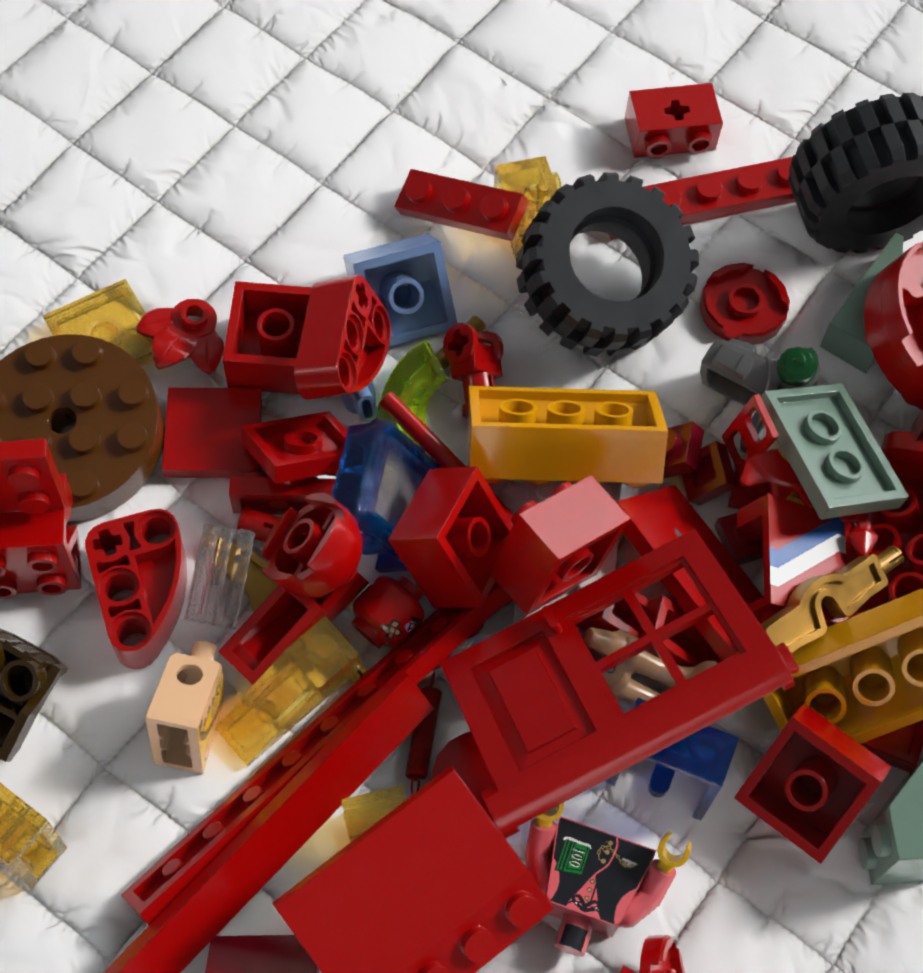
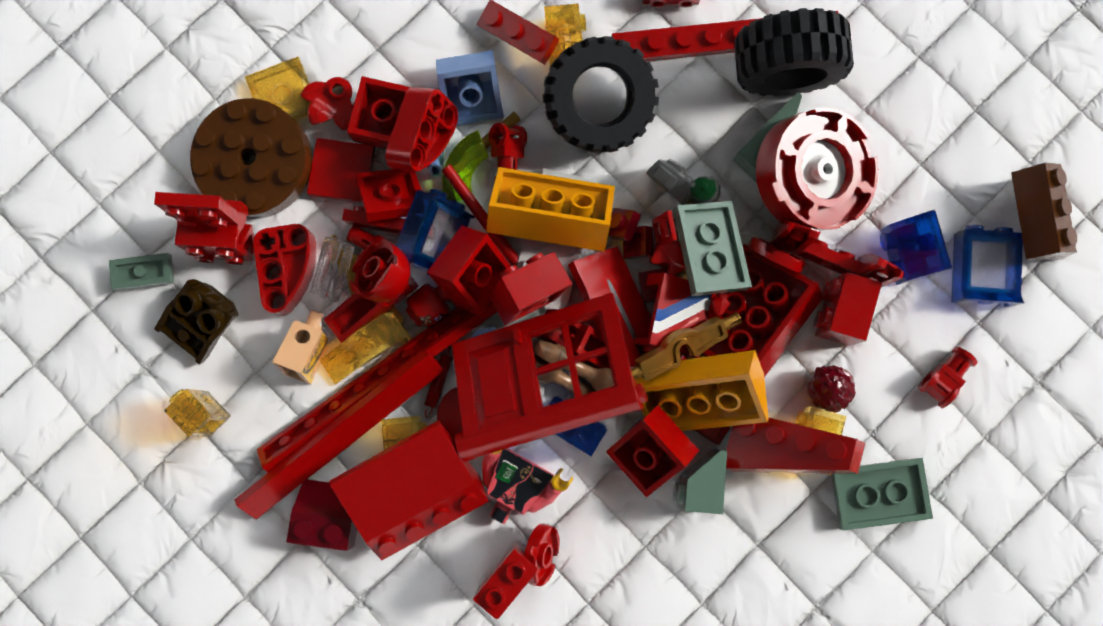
camera: 15 degrees right, 20 degrees up
red tile [699,263,790,345] -> none

